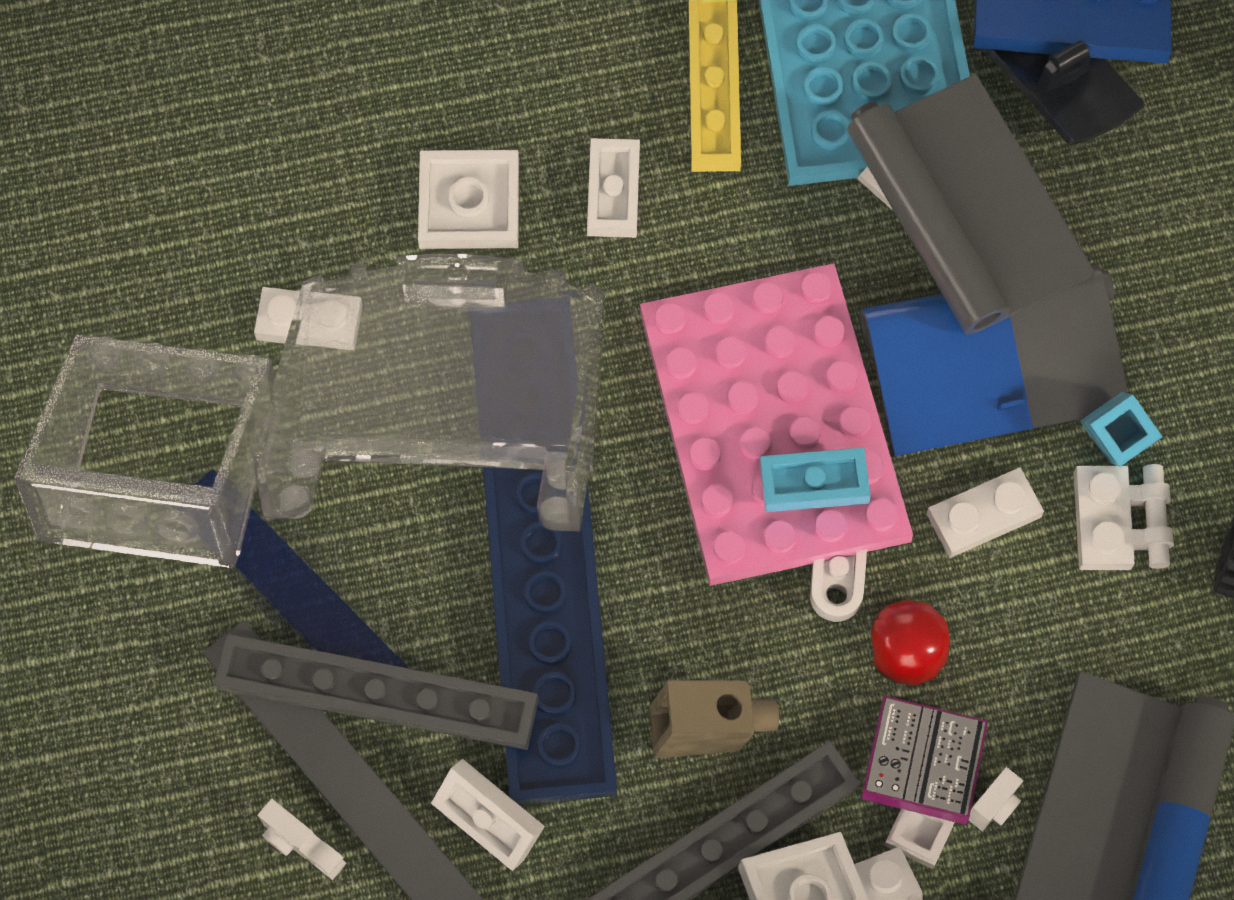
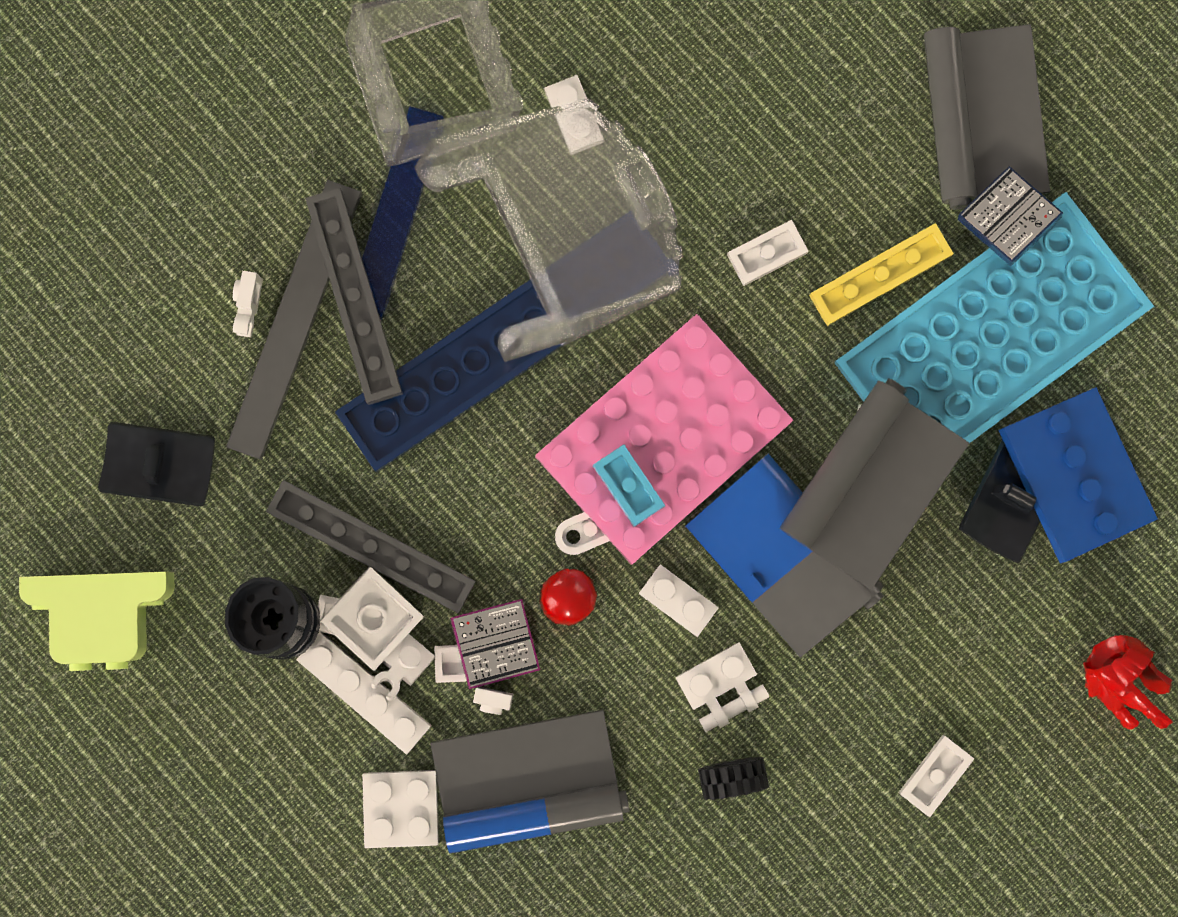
camera: 65 degrees right, 15 degrees up
white plate [418,150,519,249] -> none
white plate [431,759,545,871] -> none
dark tan torso [649,680,779,758] -> none
medium azure brick [1080,392,1162,467] -> none

